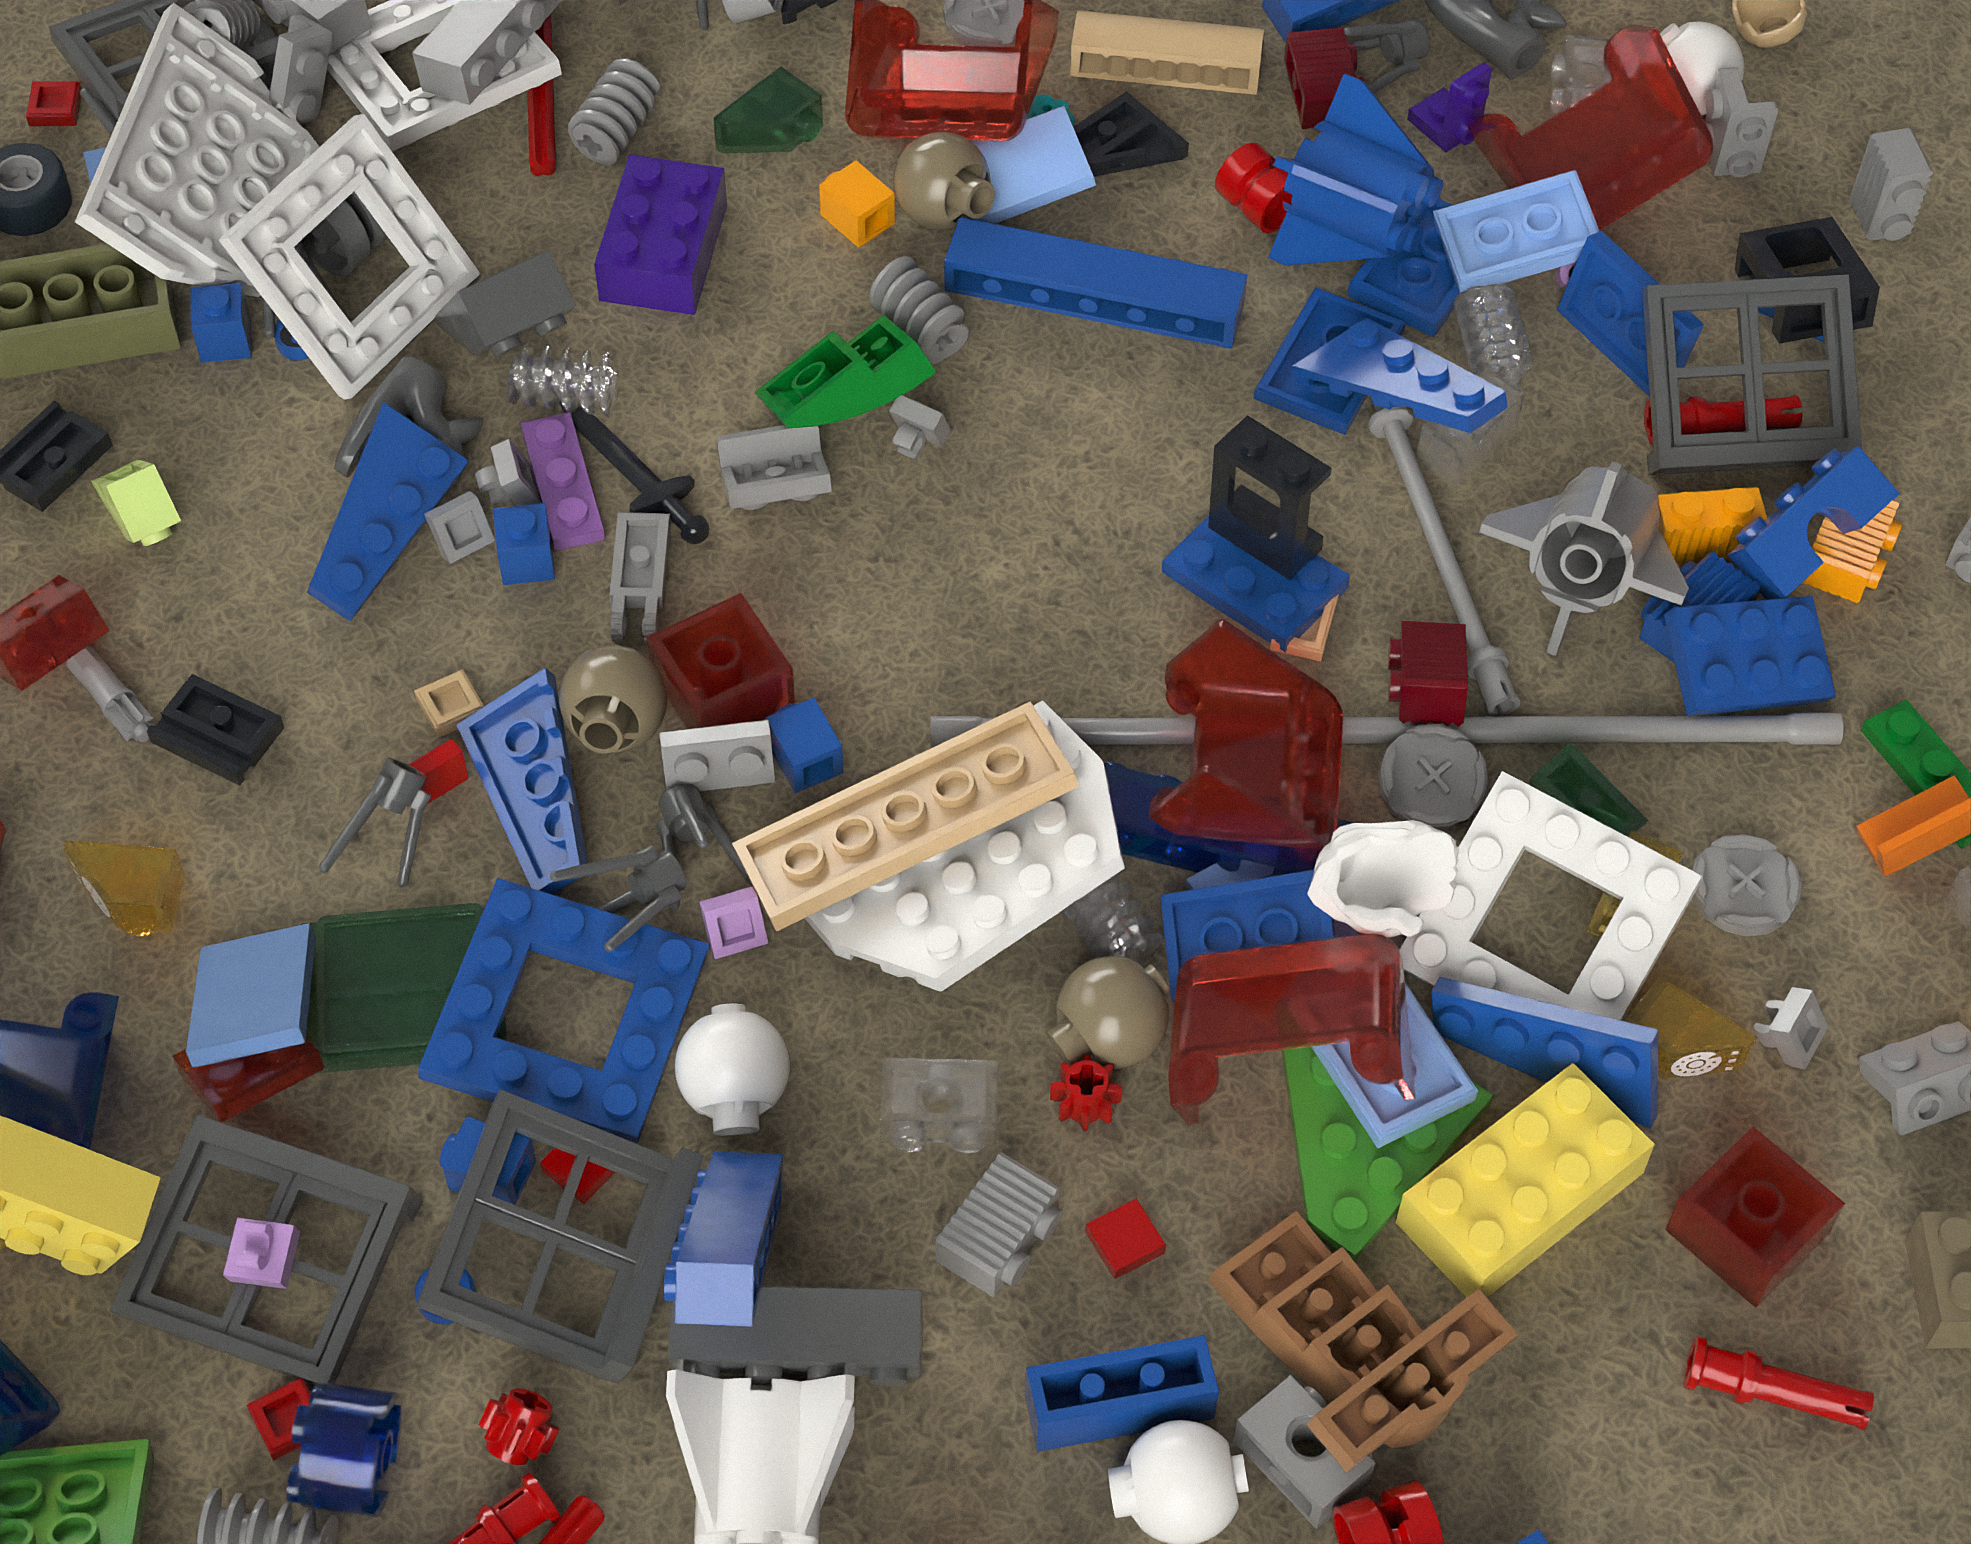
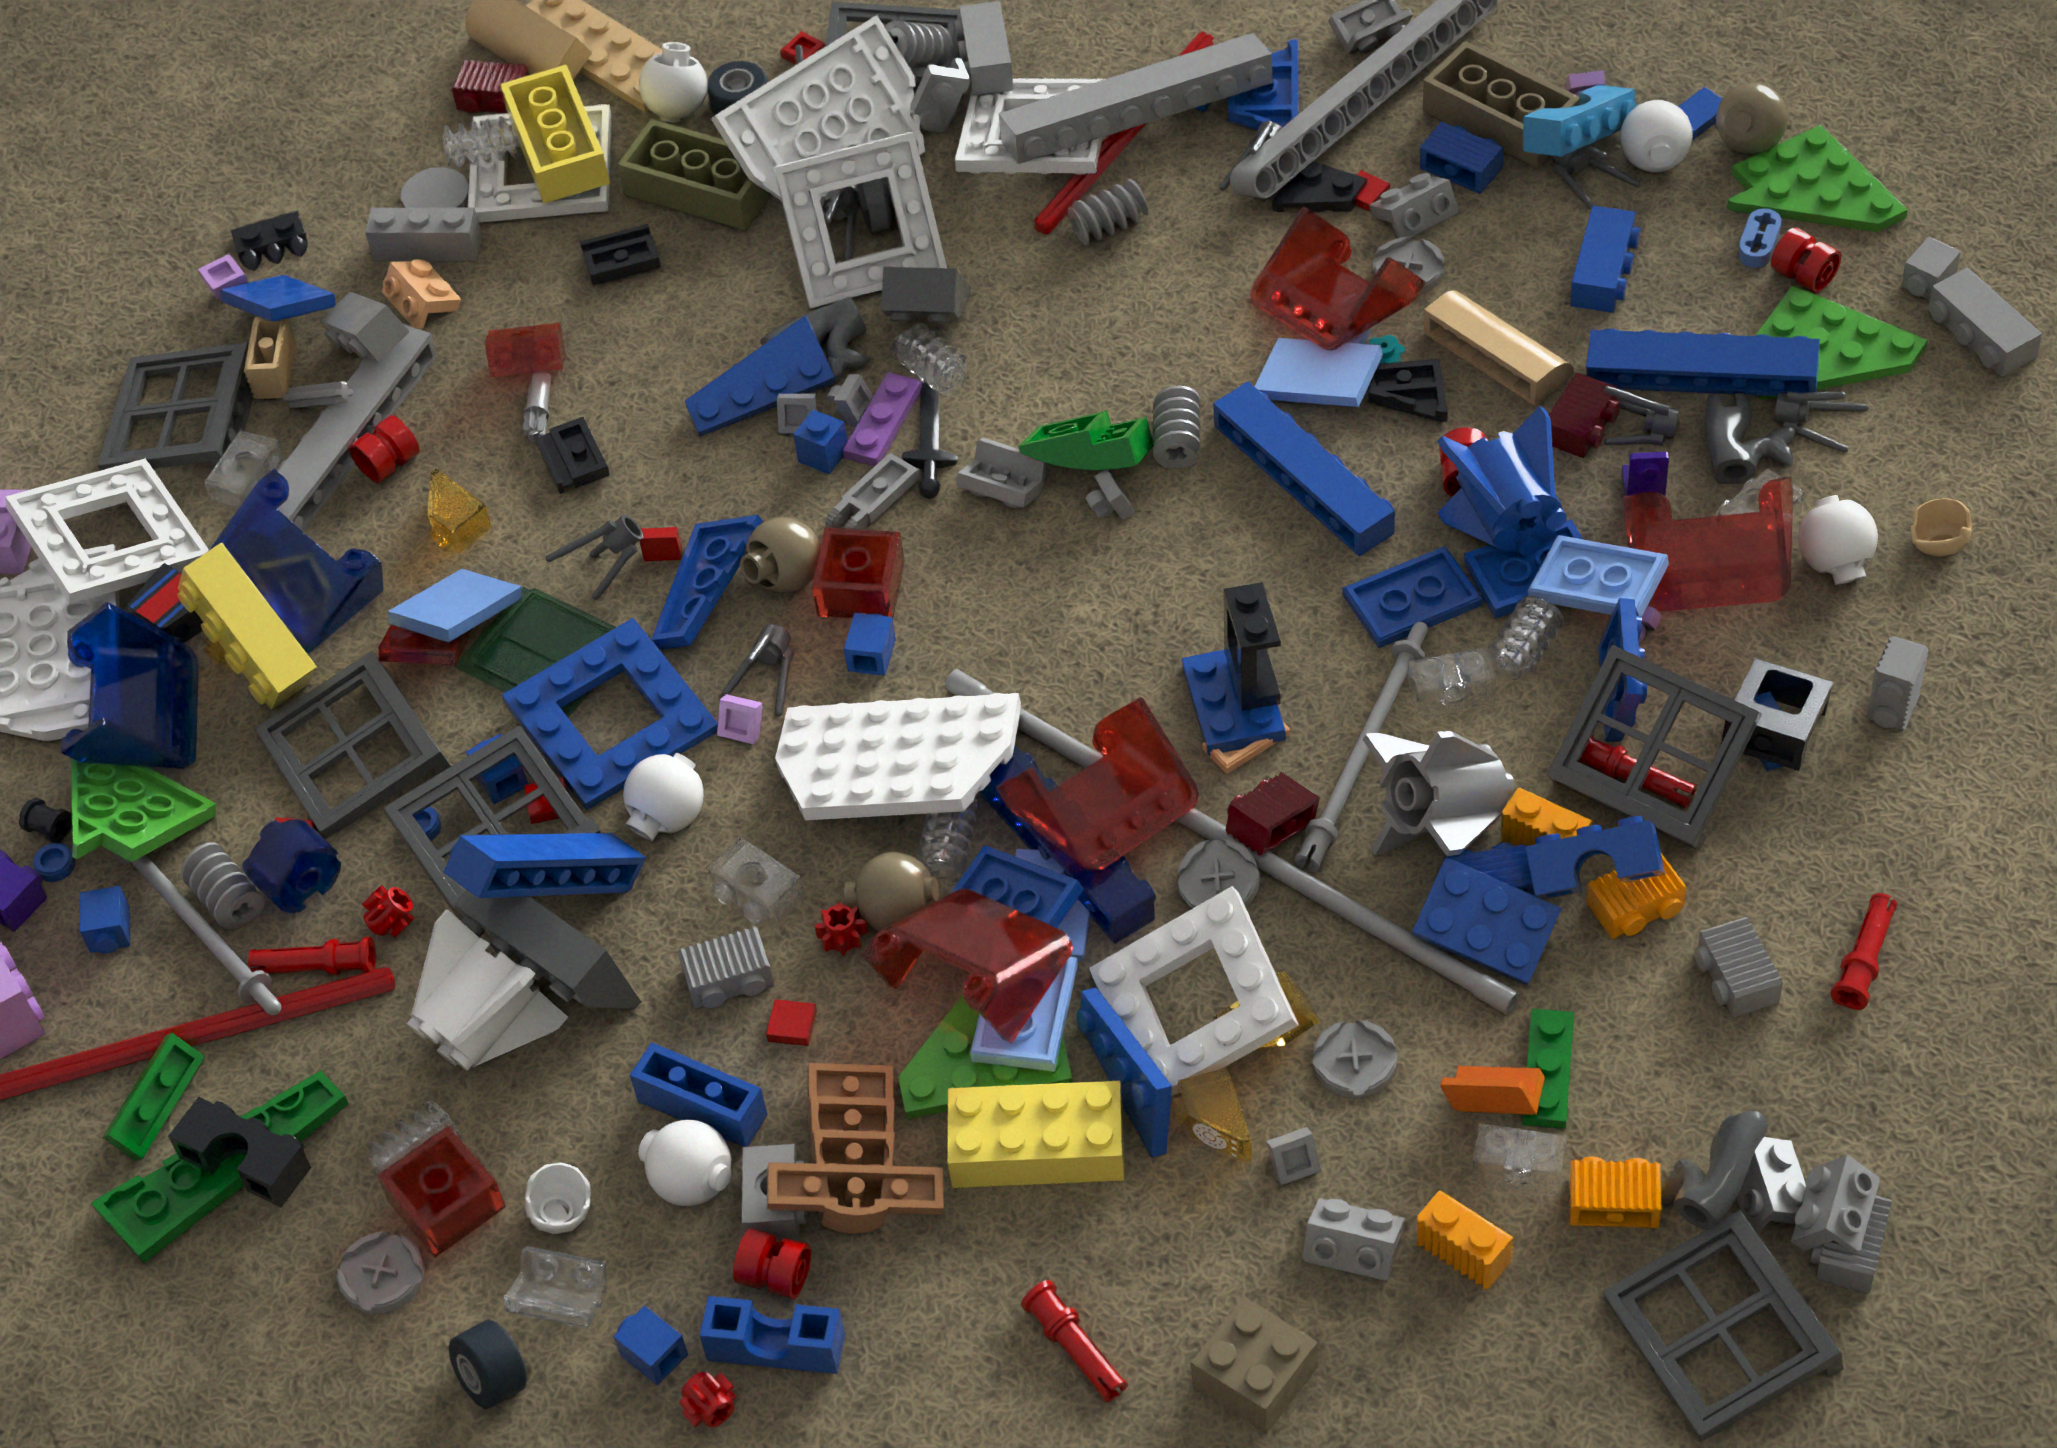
camera: 45 degrees right, 5 degrees down
yellowish green slope [91,460,181,546] -> none
blue brick [190,283,252,363] -> none
lavender tile [223,1218,300,1289] -> none
tan tile [414,669,484,738] -> none
dark grey plant [550,845,686,952] -> none
dark purple brick [594,154,727,315] -> none
light grey bracket [659,720,775,791] -> none
clear green slope [713,66,823,154] -> none
tan plate [732,701,1079,932] -> none
light orange brick [819,160,895,248] -> none
dark tan brick [893,132,995,230] -> none
blue wing [1292,317,1508,433] -> none
white hair [1307,820,1459,939] -> none
clear green slope [1528,742,1648,838] -> none
clear red brick [1665,1126,1846,1308] -> none
light grey bracket [1697,68,1778,177] -> none

